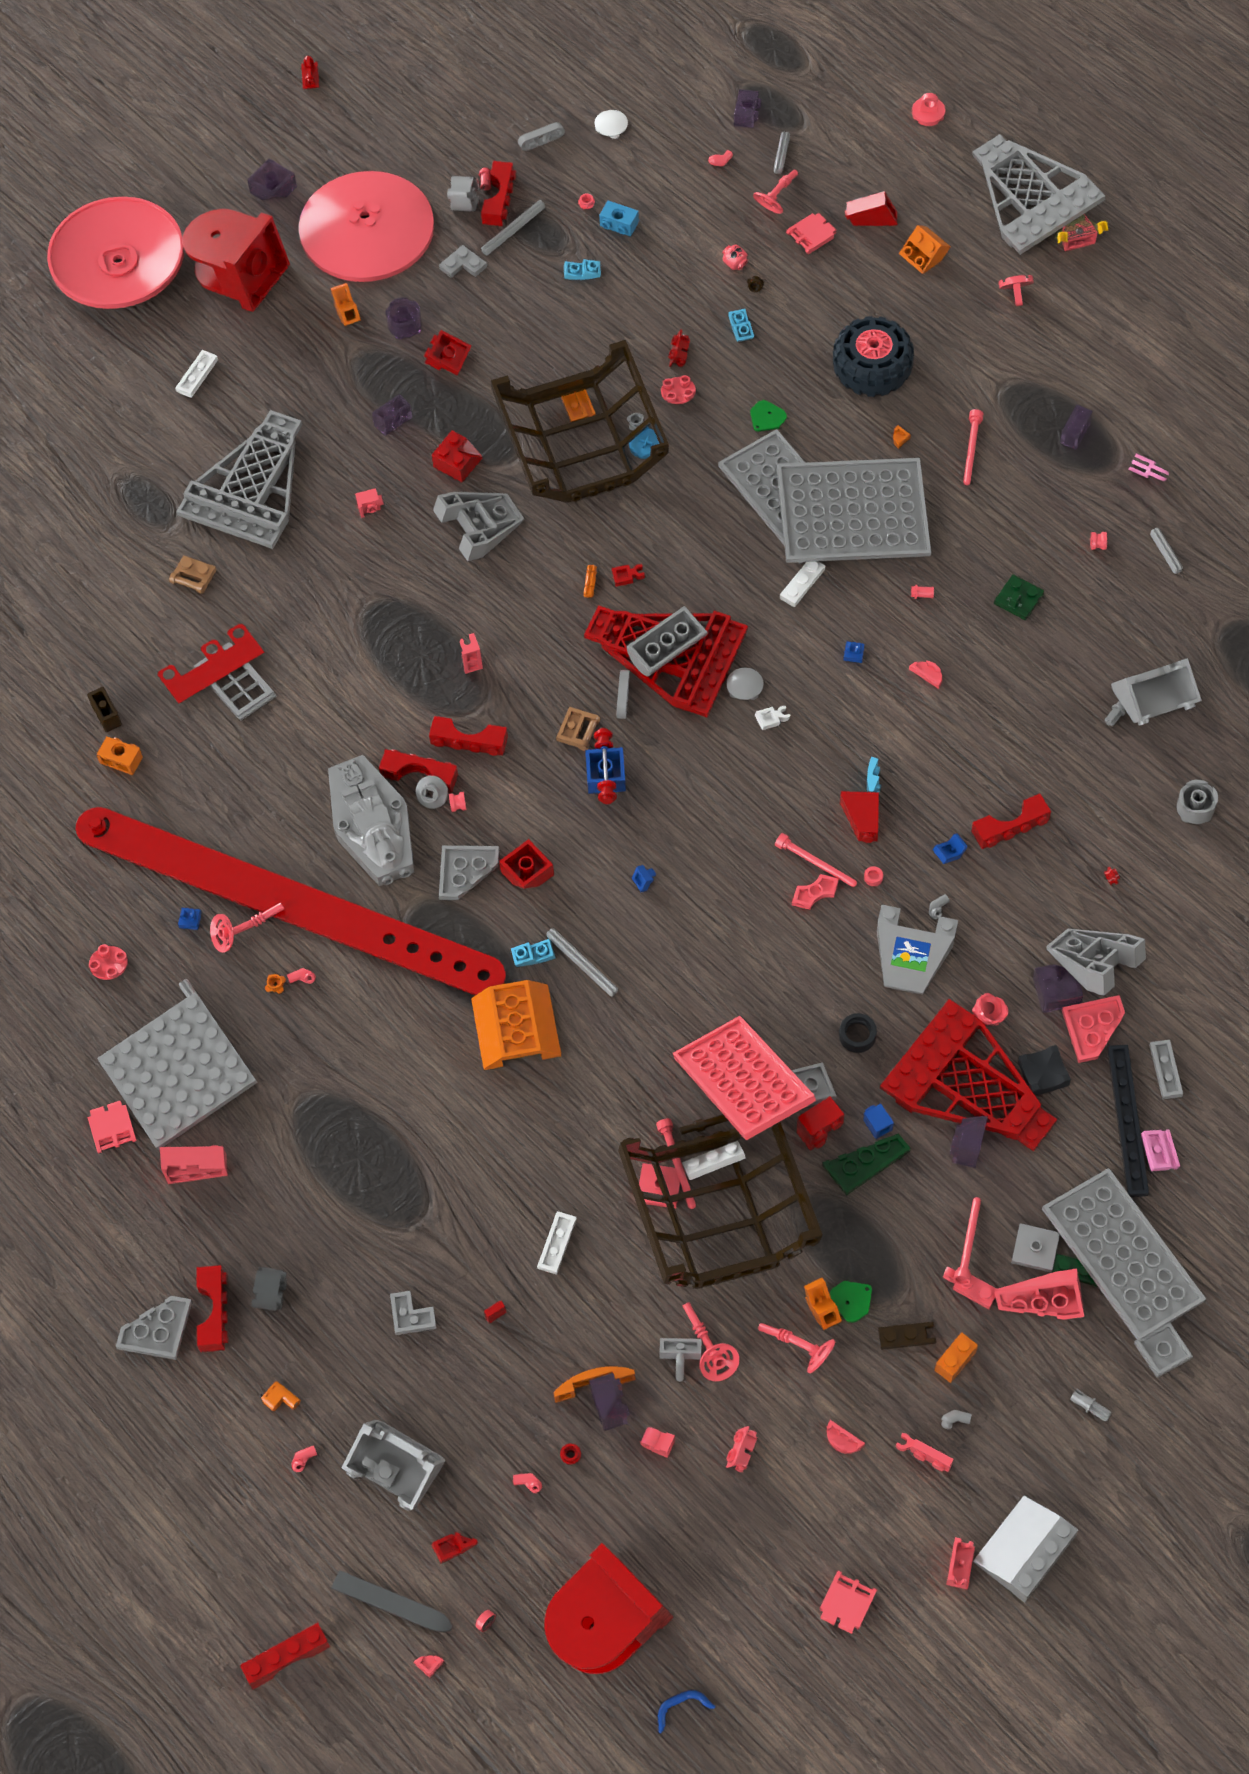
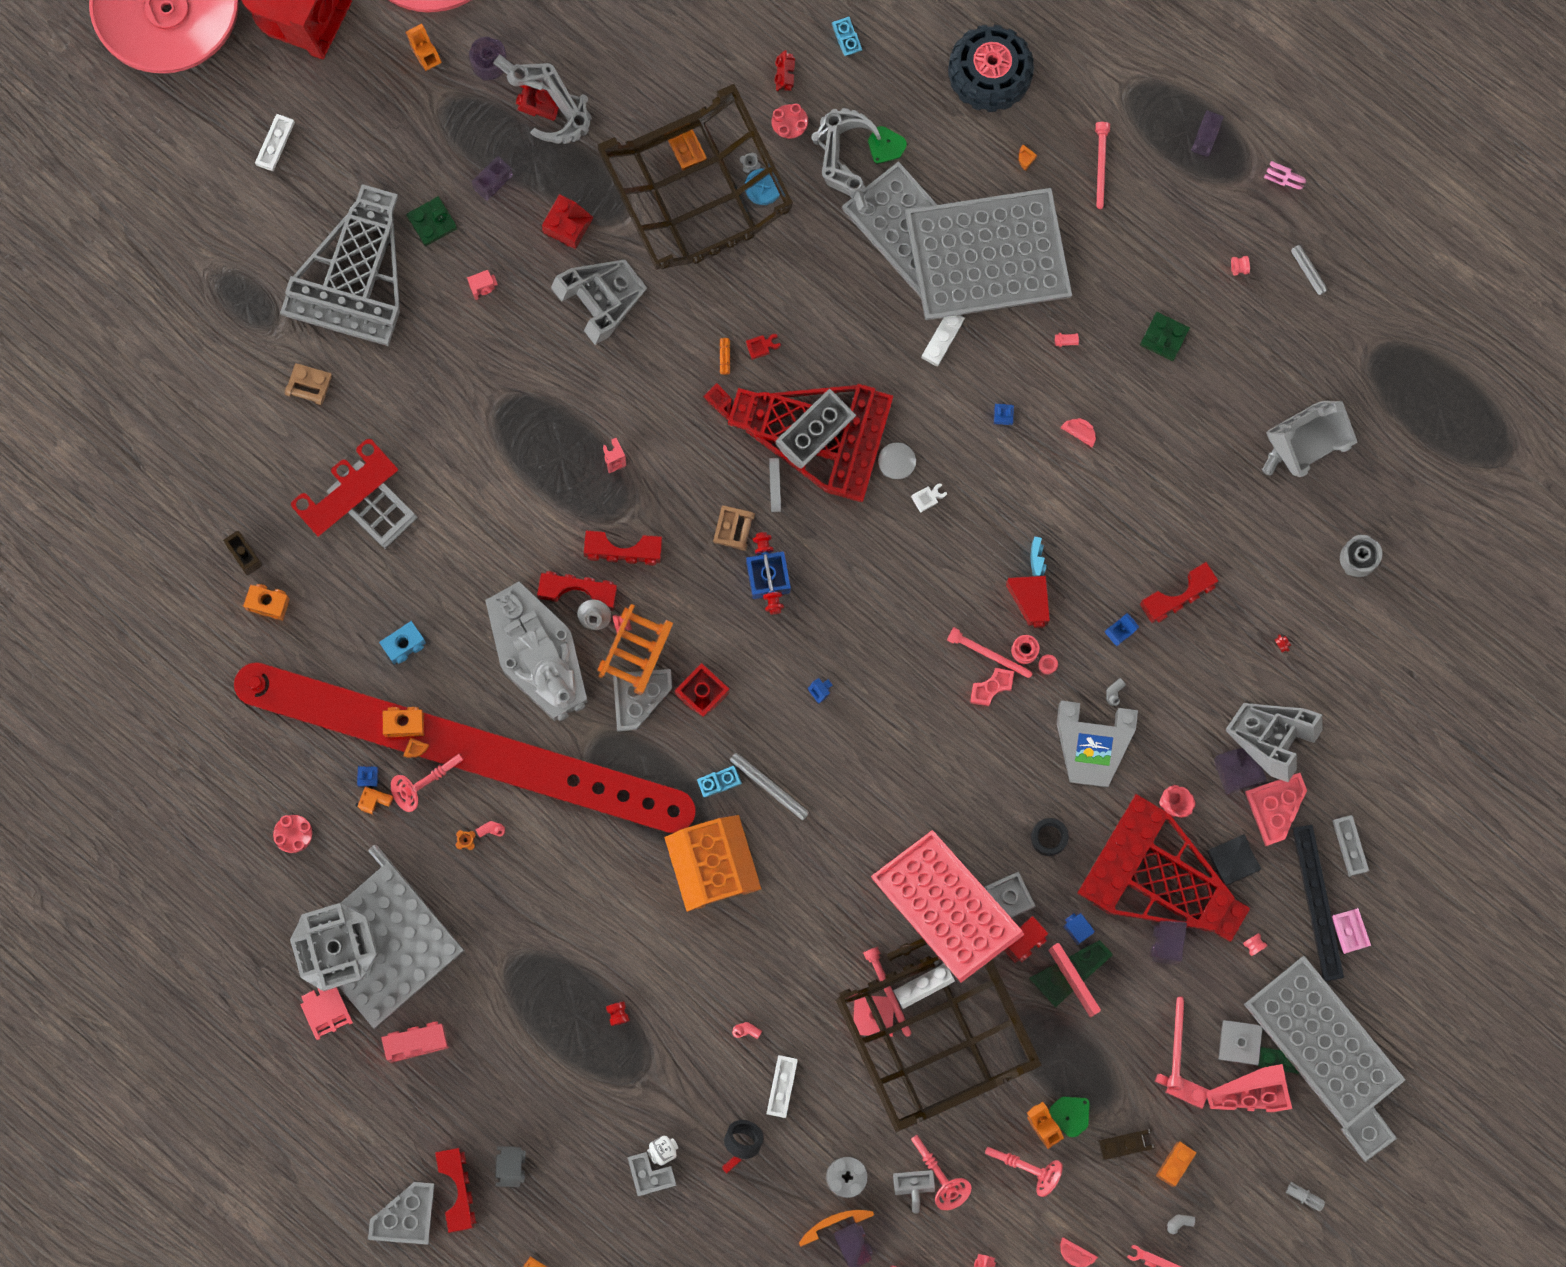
camera: 15 degrees left, 15 degrees up
none -> light grey piece [290,903,378,991]
none -> orange piece [355,787,393,814]
none -> dark azure brick [379,621,426,664]
none -> orange brick [383,707,424,737]
none -> orange tile [403,738,429,758]
none -> dark green hinge [406,196,457,247]
none -> light grey piece [493,54,592,144]
none -> orange fence [598,604,673,695]
none -> red wheel [606,1002,630,1026]
none -> white head [647,1135,678,1165]
none -> red slope [703,383,731,420]
none -> black tyre [724,1120,764,1159]
none -> coral arm [732,1022,762,1039]
none -> light grey piece [811,108,881,212]
none -> light grey brick [826,1157,867,1198]
none -> coral wheel [1011,635,1040,664]
none -> coral tile [1048,943,1101,1018]
none -> coral wheel [1243,933,1268,956]

